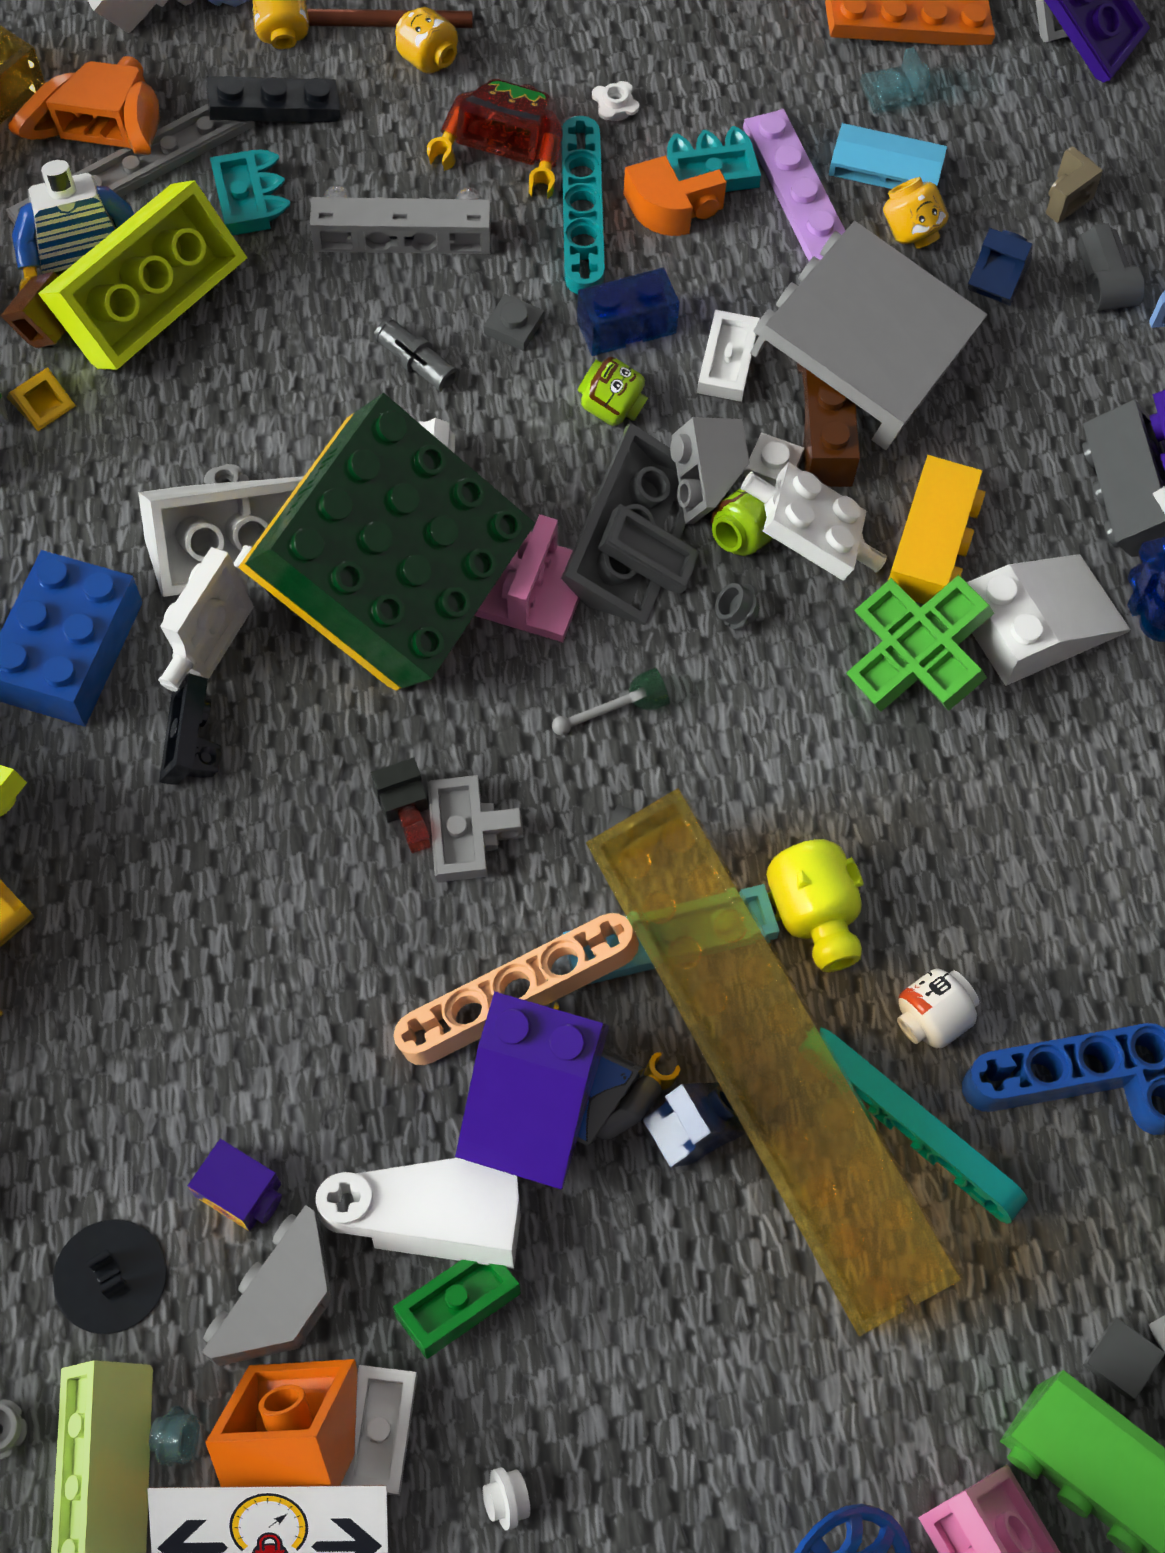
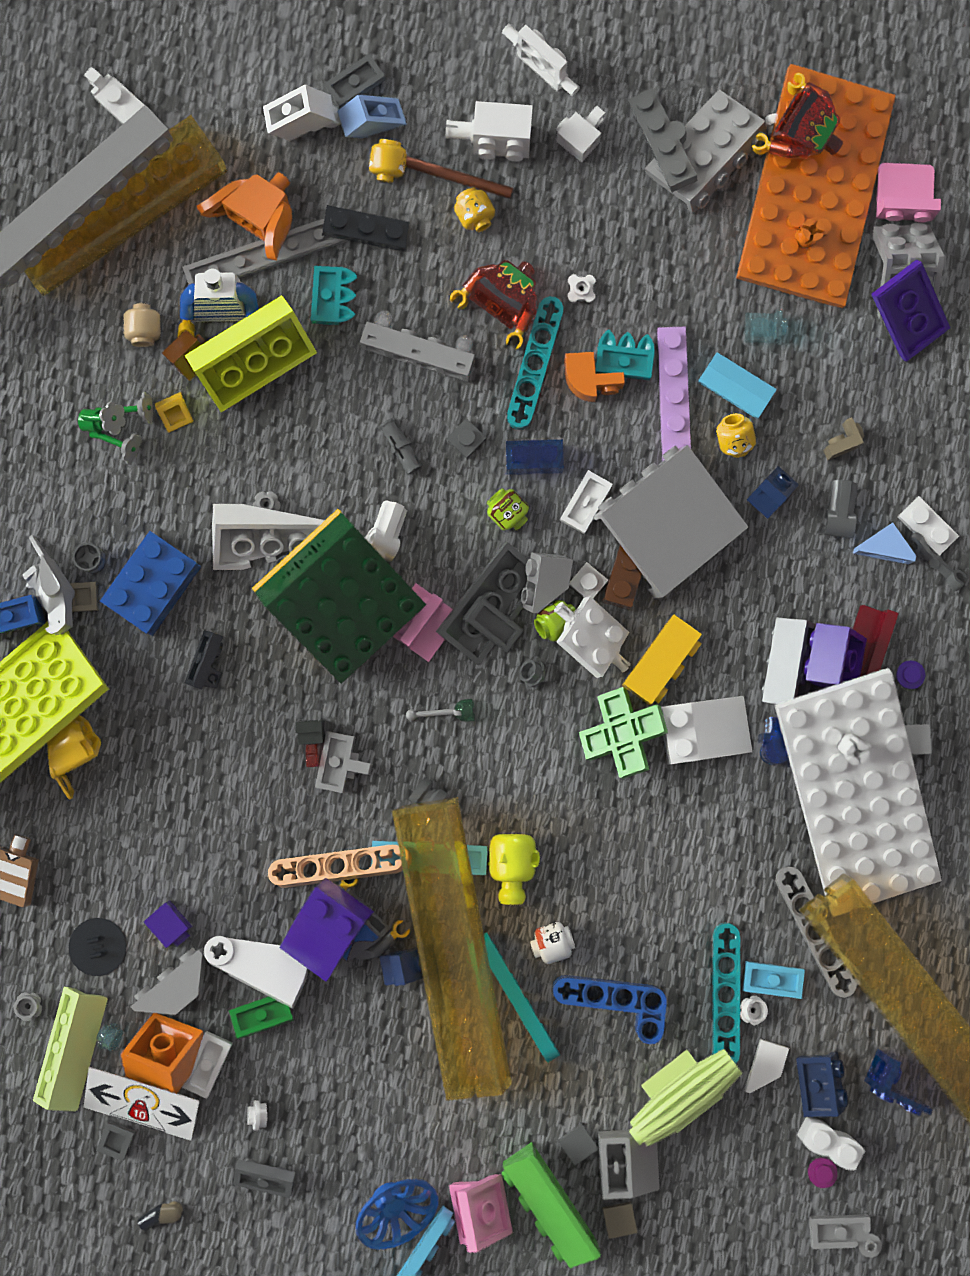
camera: 20 degrees right, 20 degrees up
white plate [158,545,254,692] -> none

